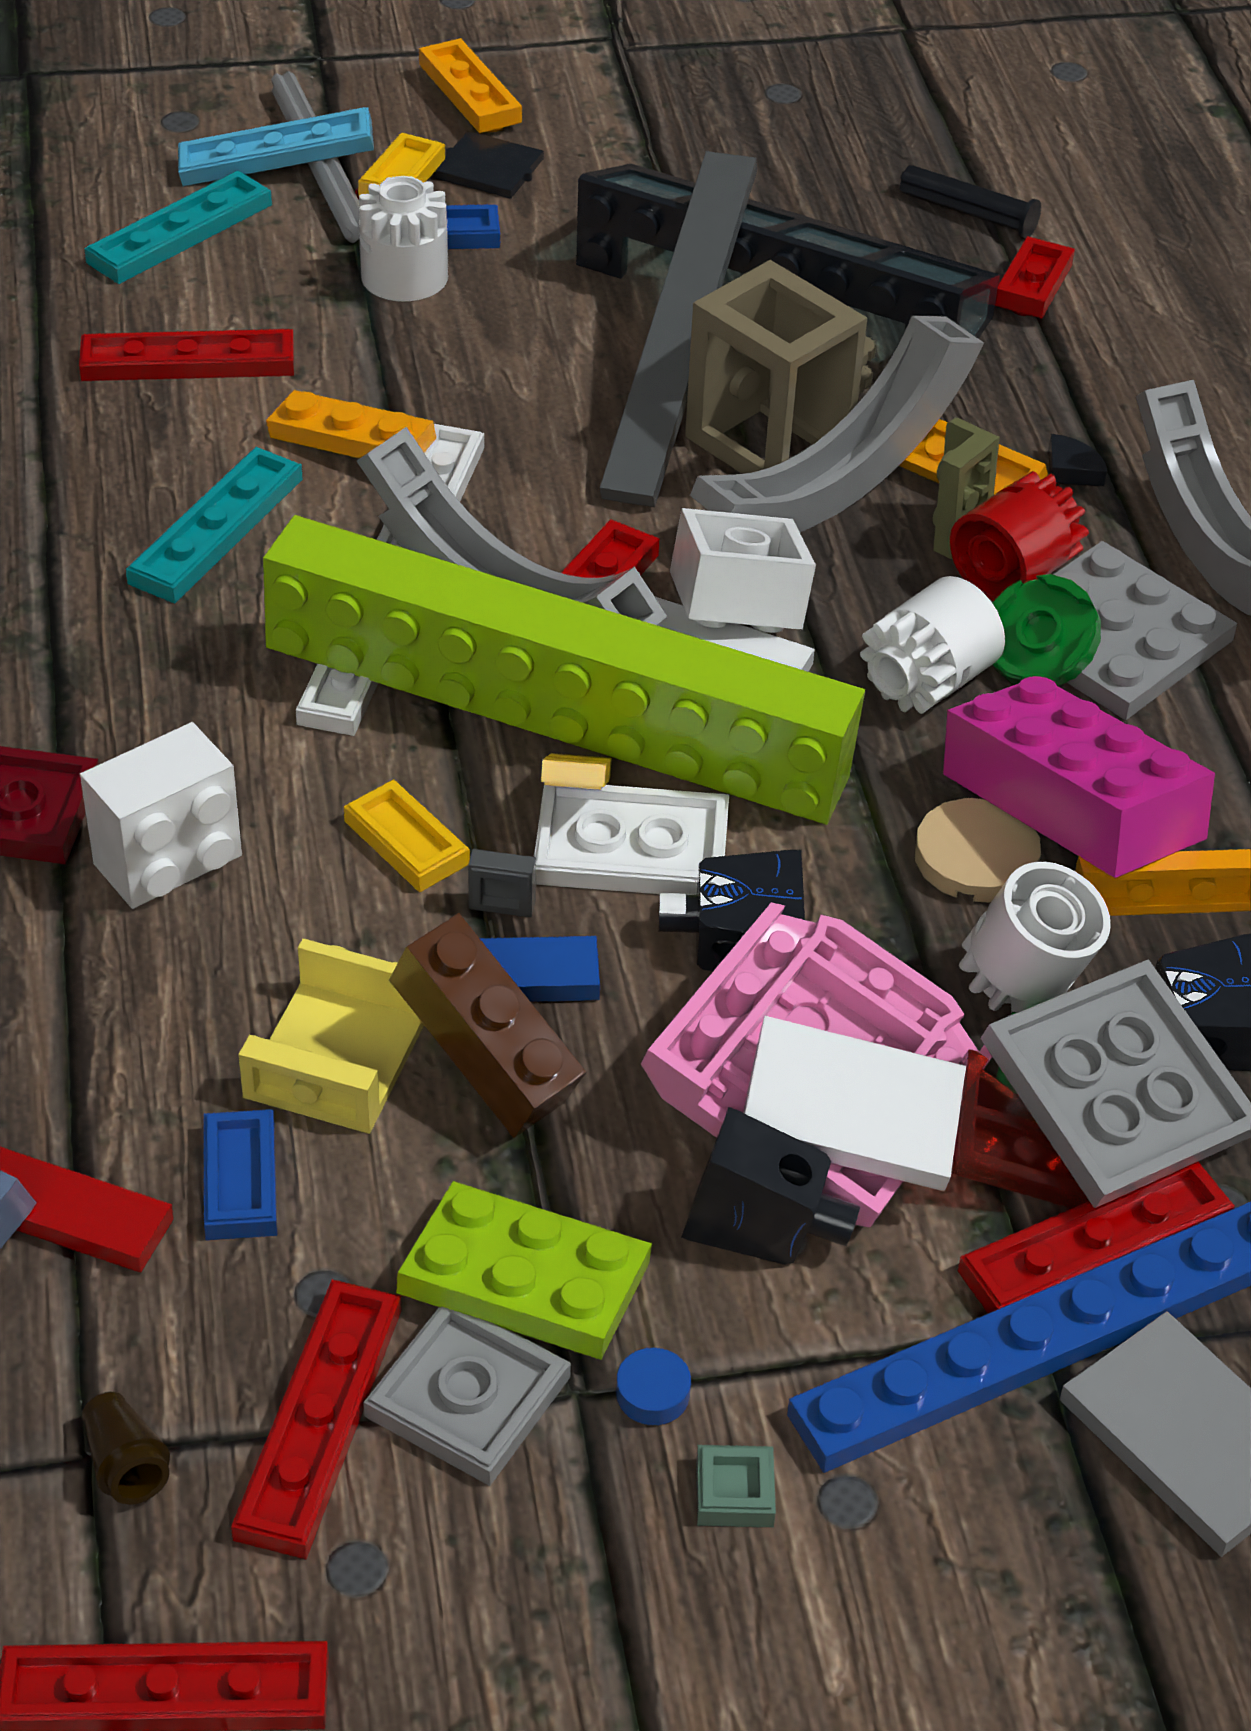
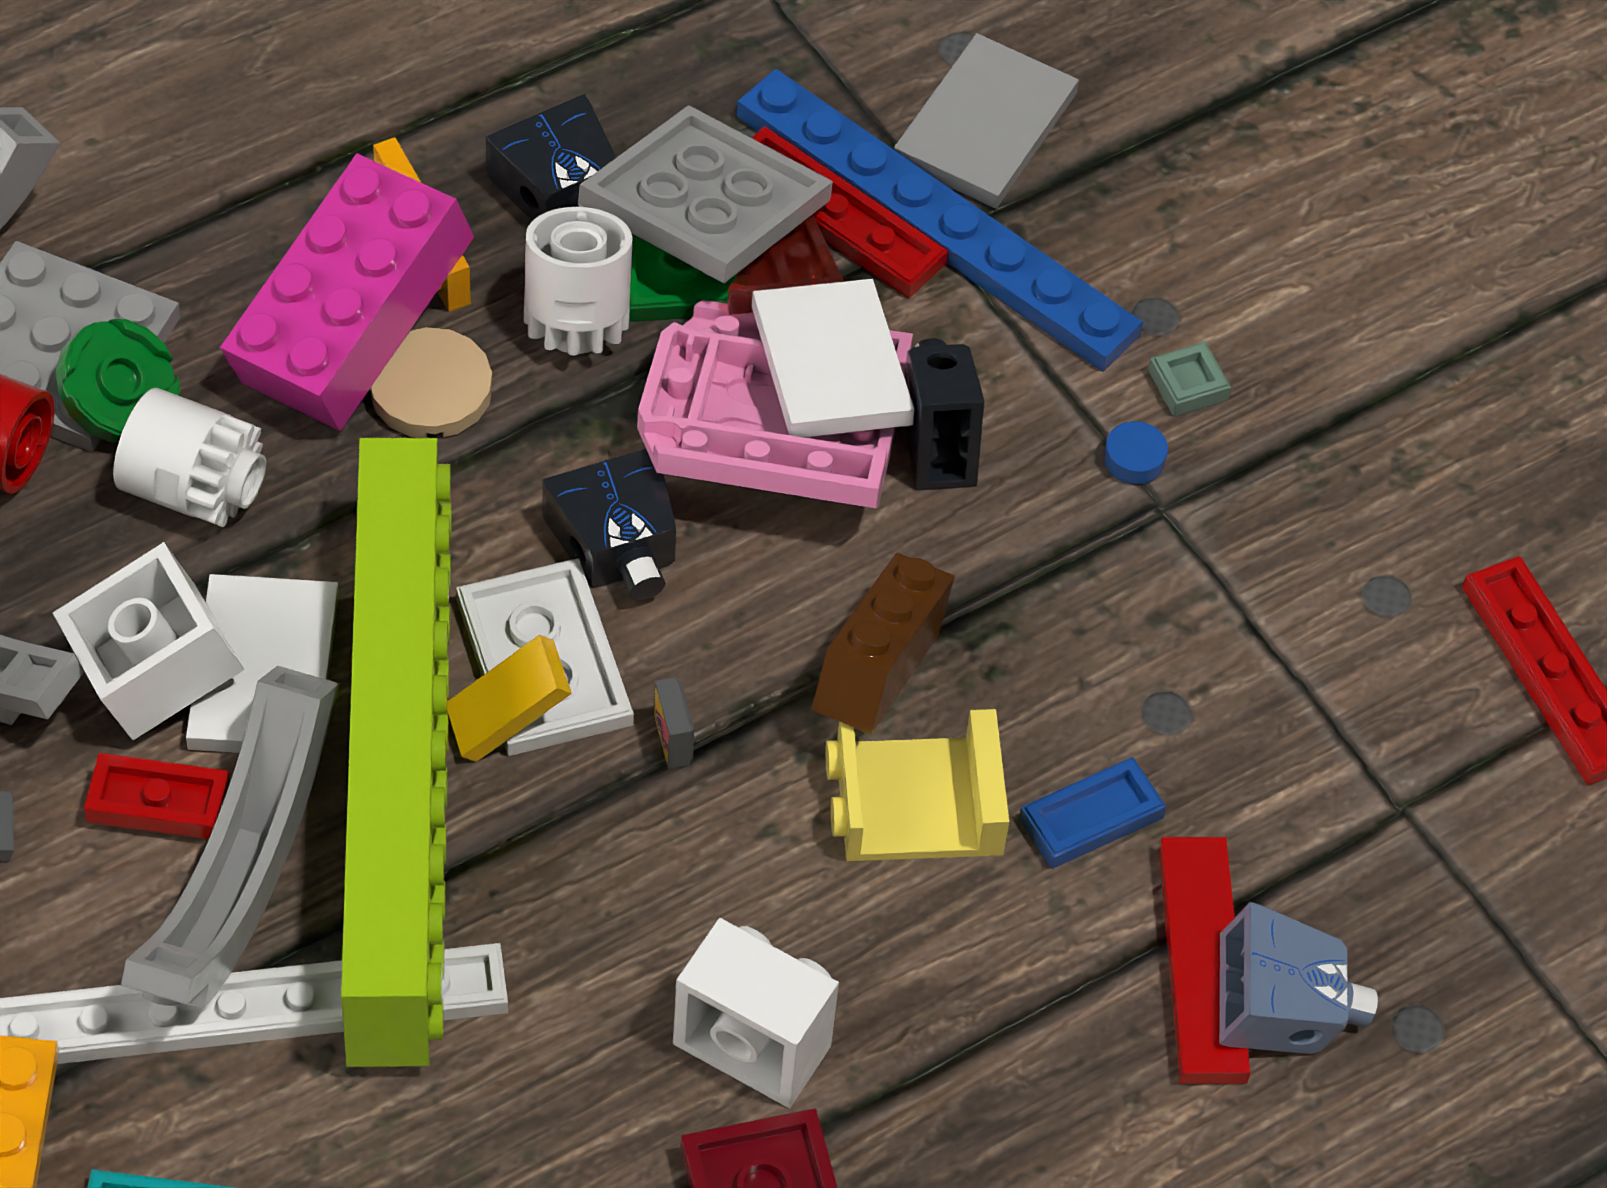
camera: 115 degrees left, 10 degrees up
dark brown cone [82,1392,170,1505] -> none
red tile [231,1279,402,1560] -> none
yellow tile [344,779,470,893] -> none
light grey tile [364,1307,571,1486] -> none
lime plate [396,1181,652,1360] -> none
blue tile [480,936,600,1002] -> none

